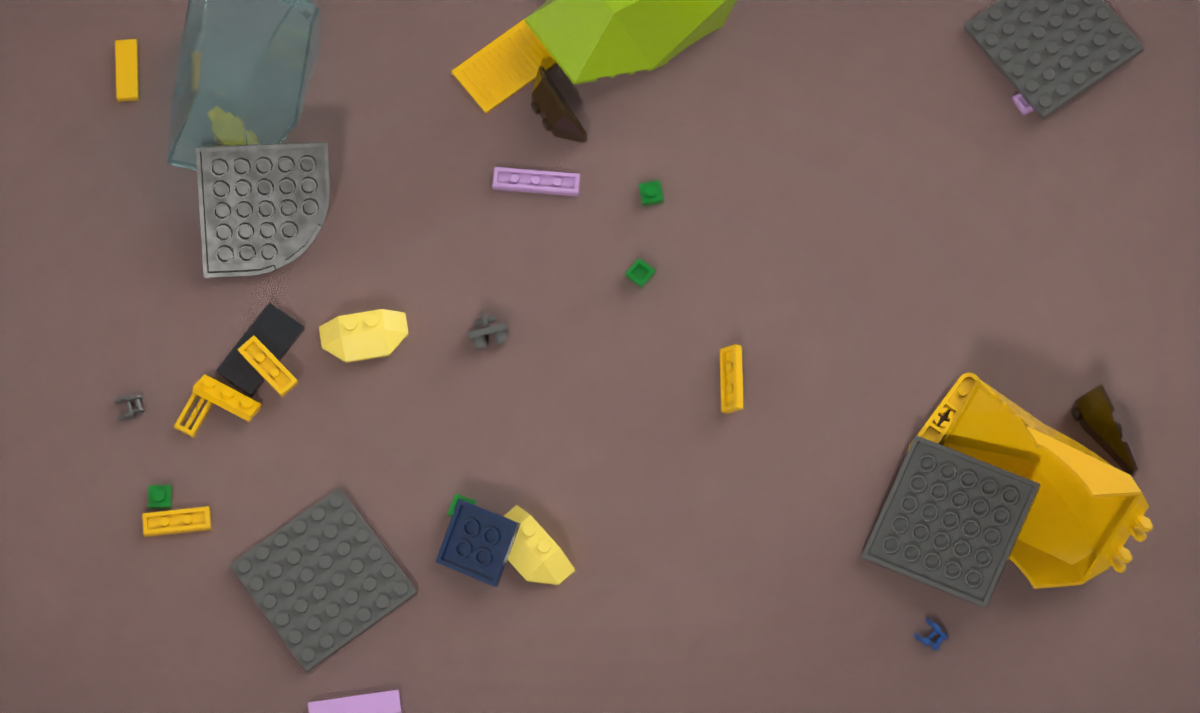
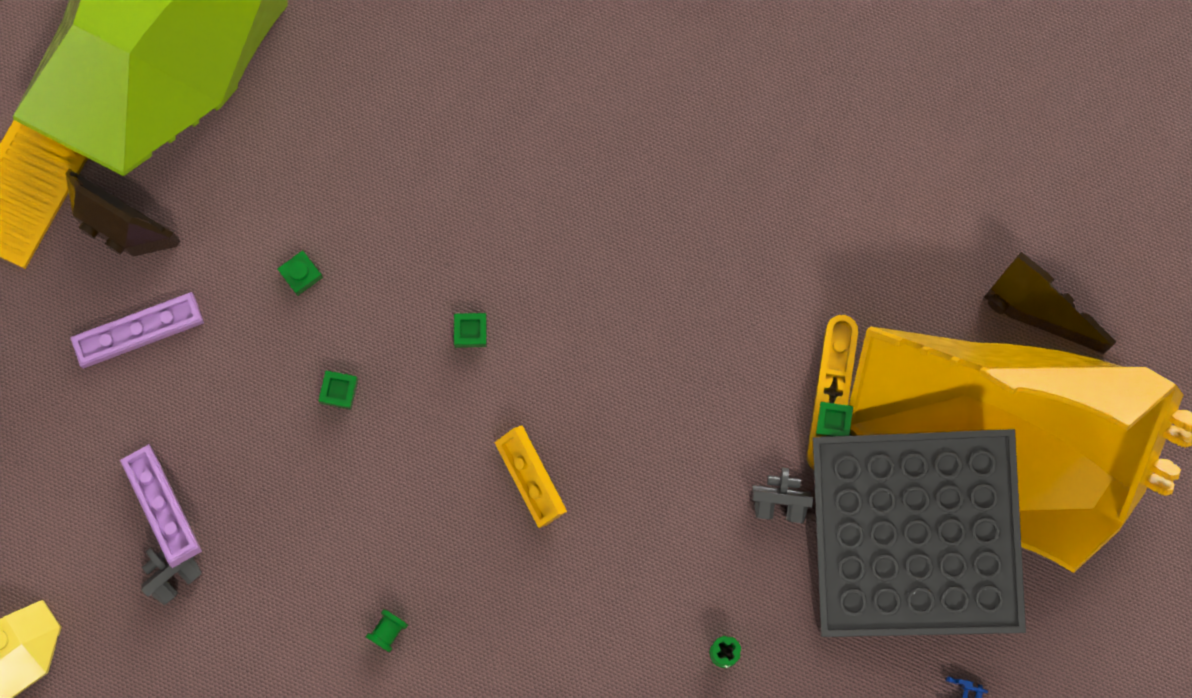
camera: 30 degrees left, 5 degrees up
none -> lavender tile [120,444,202,568]
none -> green bush [365,609,408,653]
none -> green plate [454,313,487,348]
none -> green bush [709,636,741,668]
none -> dark grey hips [751,467,813,523]
none -> green plate [816,402,853,437]

